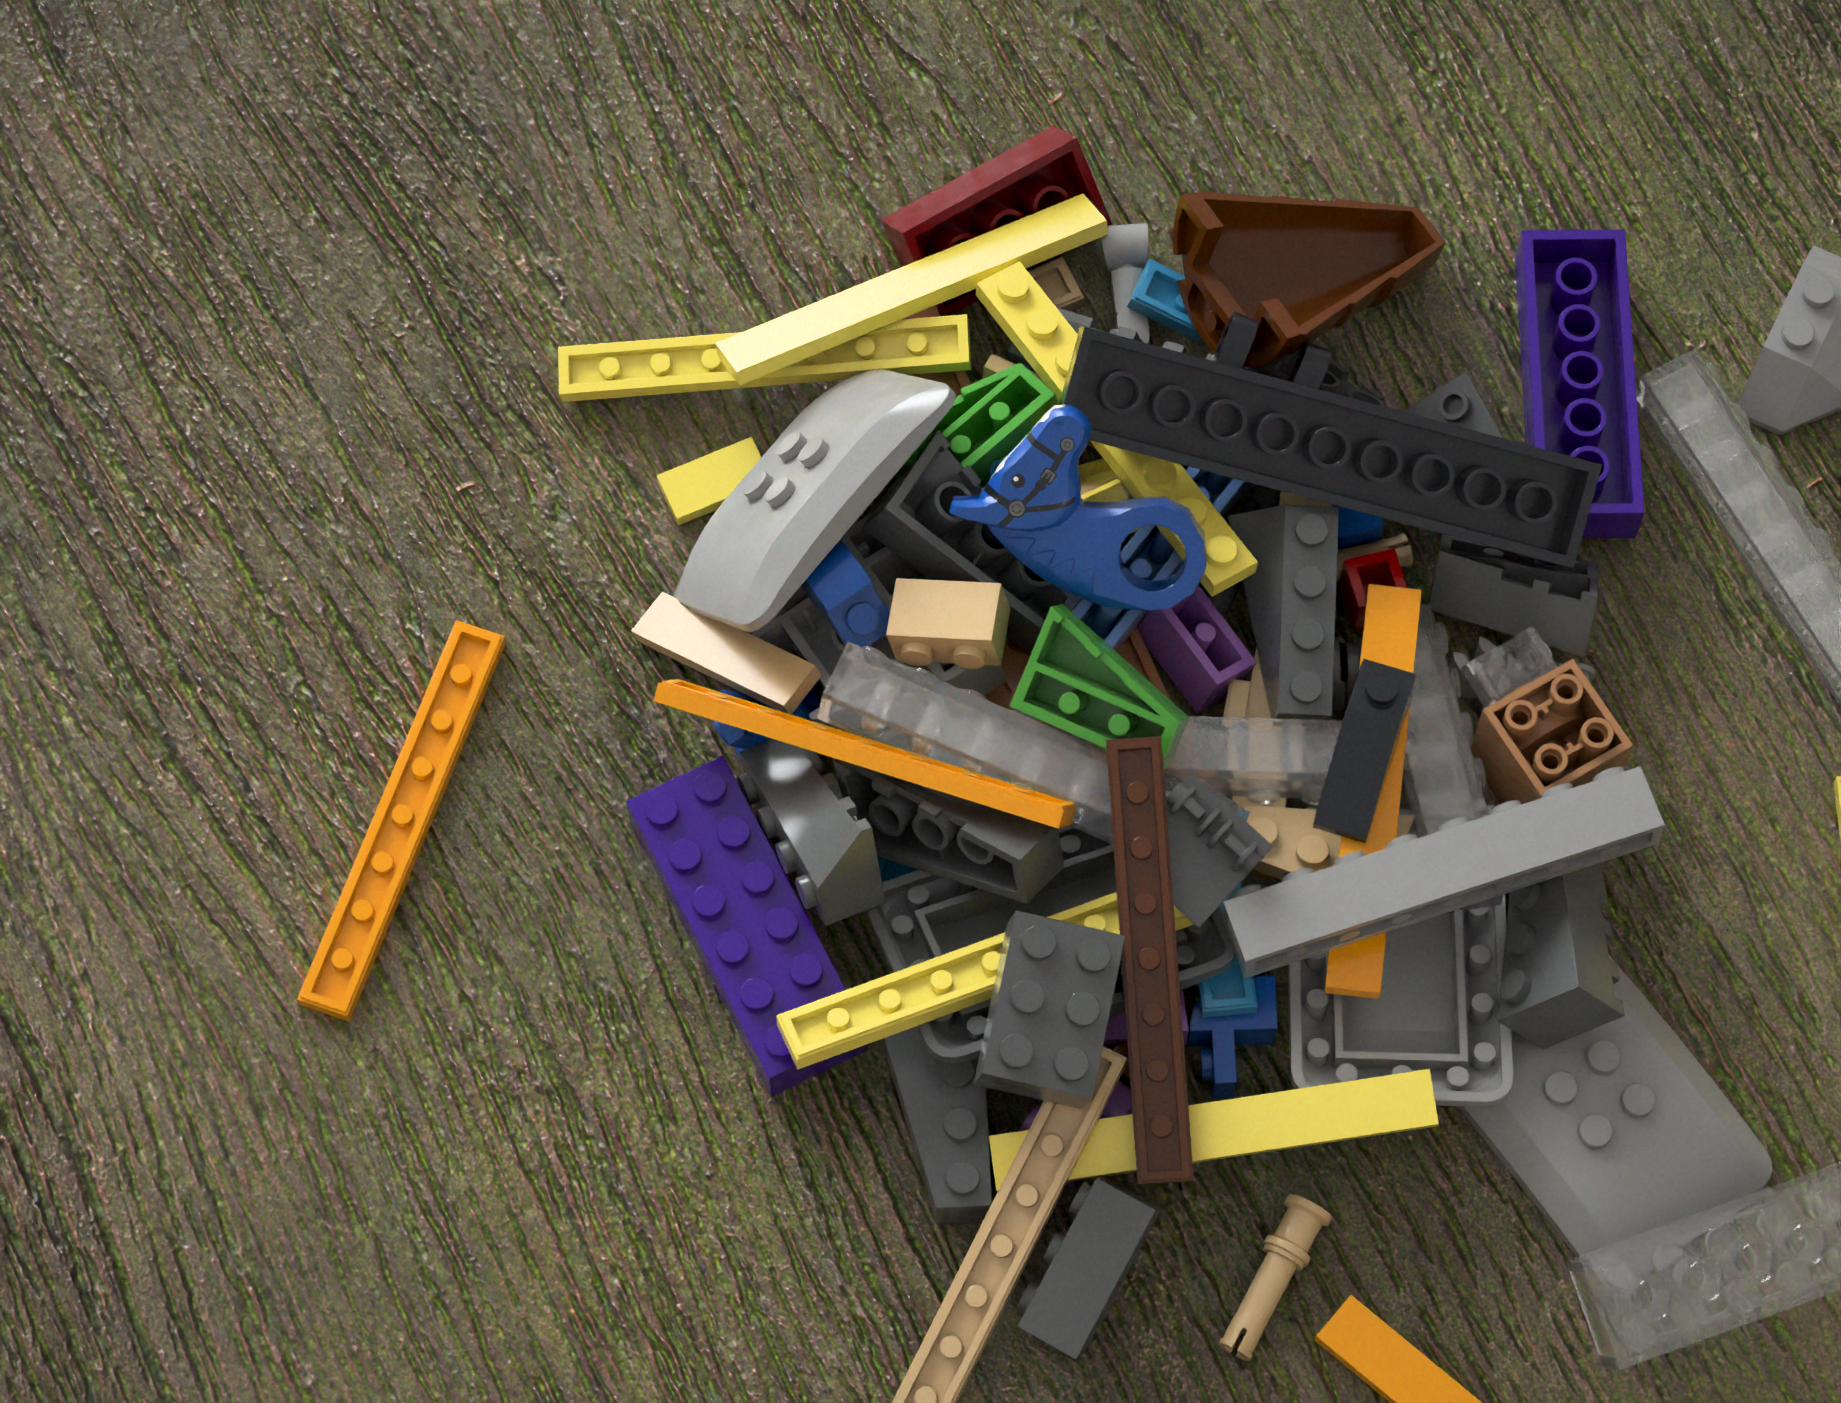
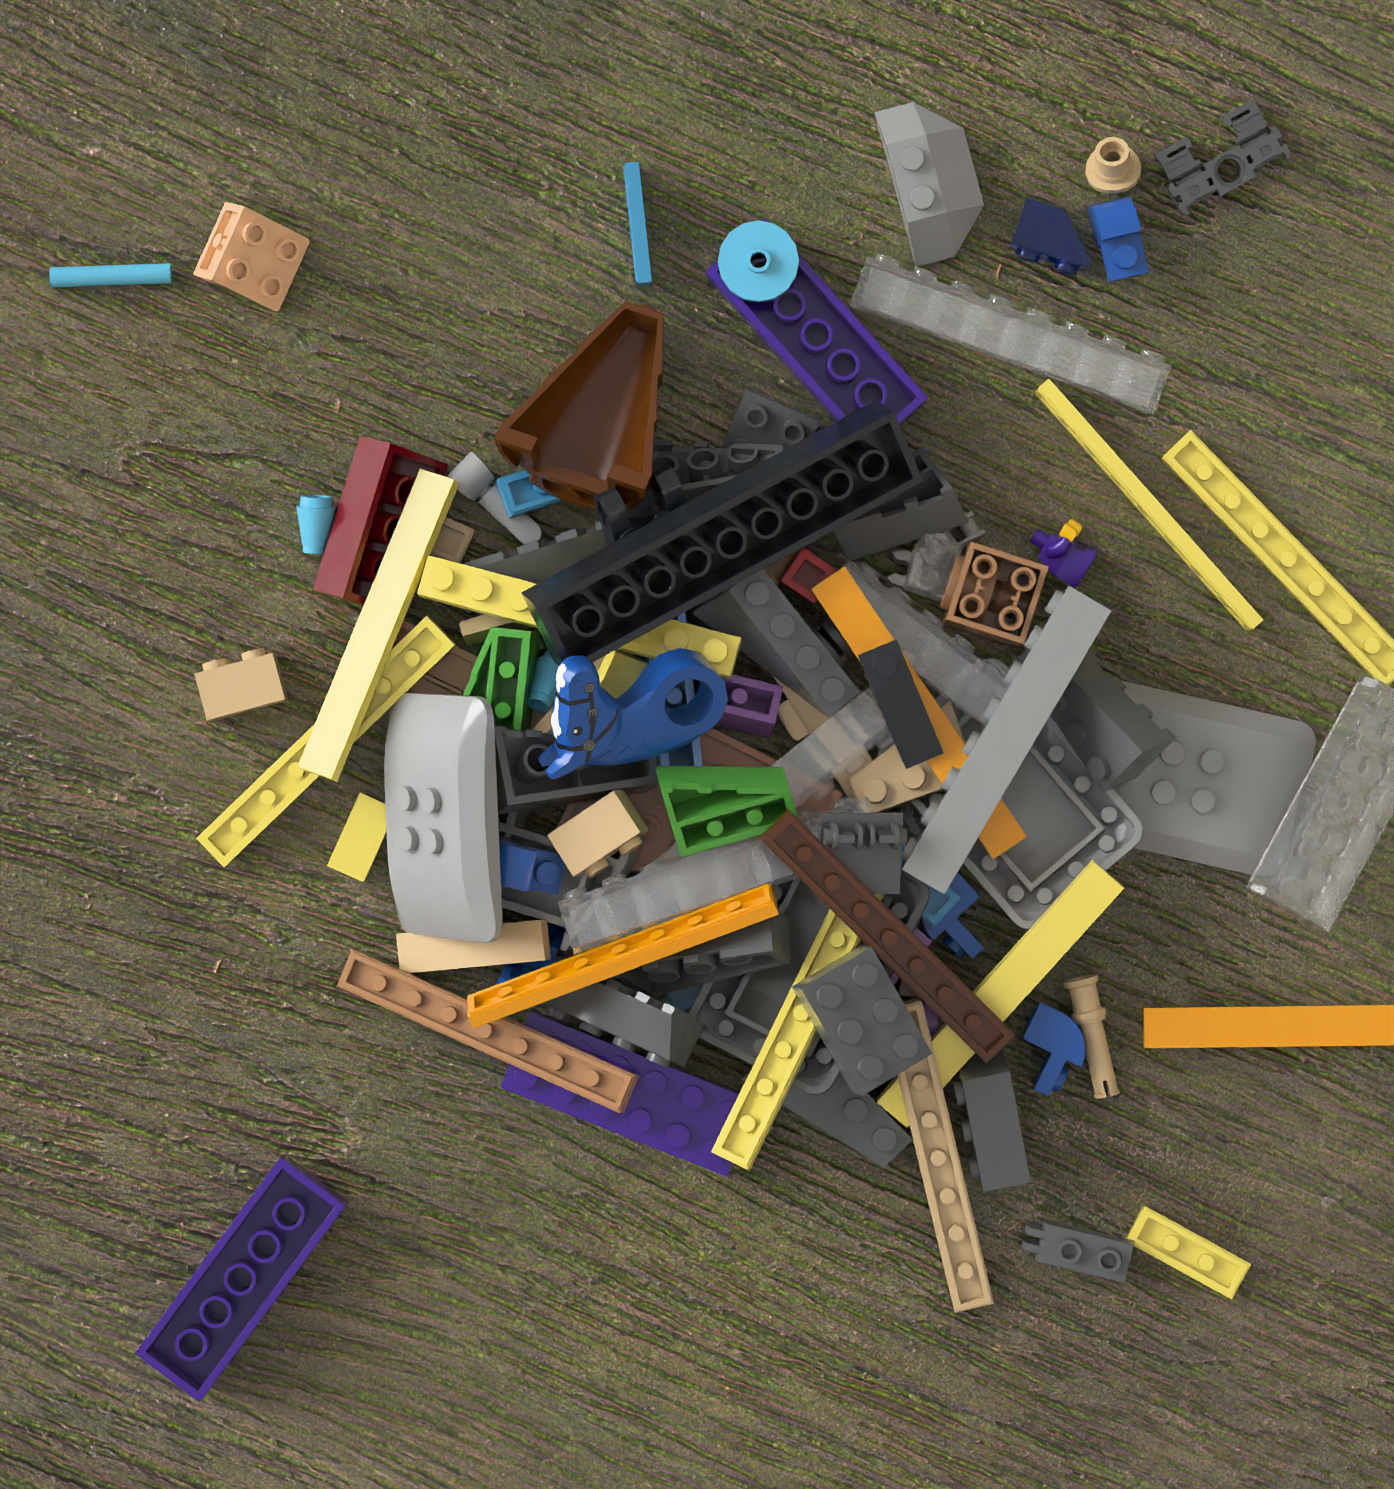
camera: 40 degrees left, 20 degrees up
light orange tile [297,620,506,1022] -> none
none -> dark purple brick [134,1154,349,1402]
none -> tan brick [194,648,288,721]
none -> medium azure cone [296,495,336,554]
none -> medium nougat tile [337,949,639,1113]
none -> dark azure tile [623,162,652,288]
none -> medium azure plate [718,220,799,302]
none -> blue brick [1020,1001,1085,1096]
none -> dark purple piece [1029,518,1100,588]
none -> light yellow tile [1035,379,1263,631]

